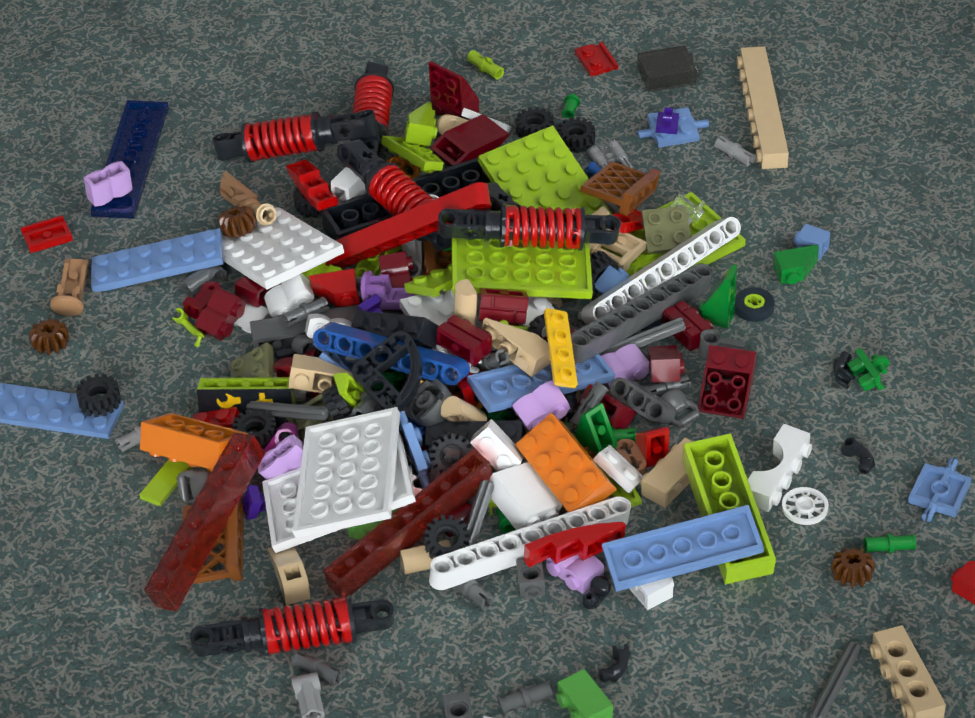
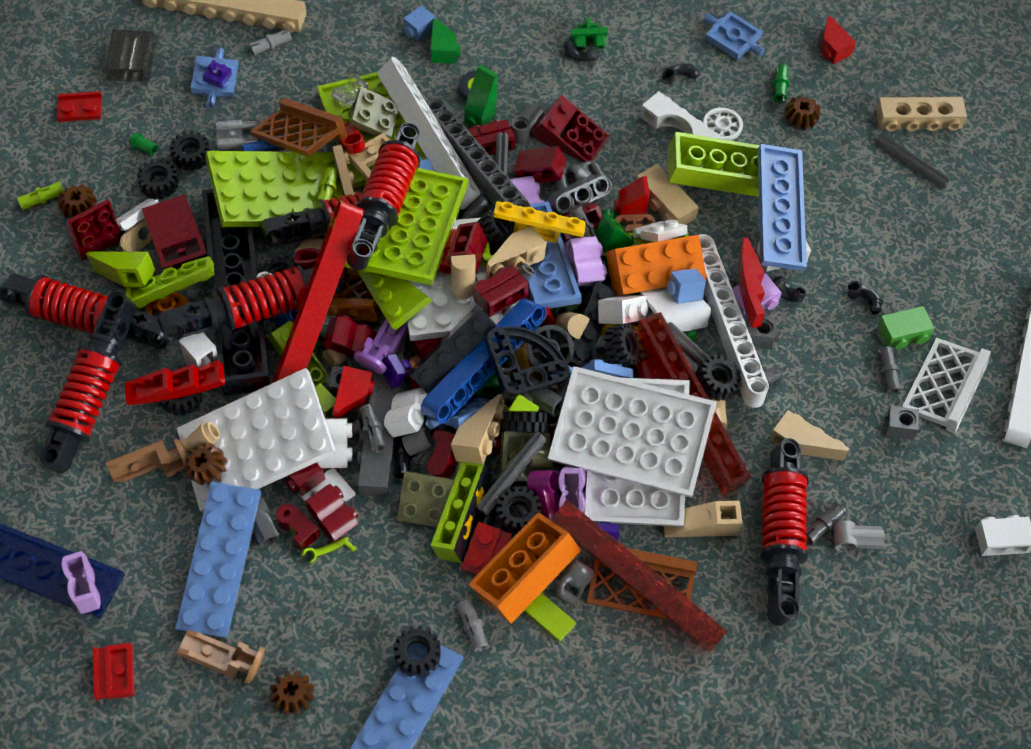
camera: 80 degrees left, 15 degrees up
none -> reddish brown gear [58,183,97,218]
none -> medium blue brick [667,268,706,304]
none -> tan slope [769,410,850,461]

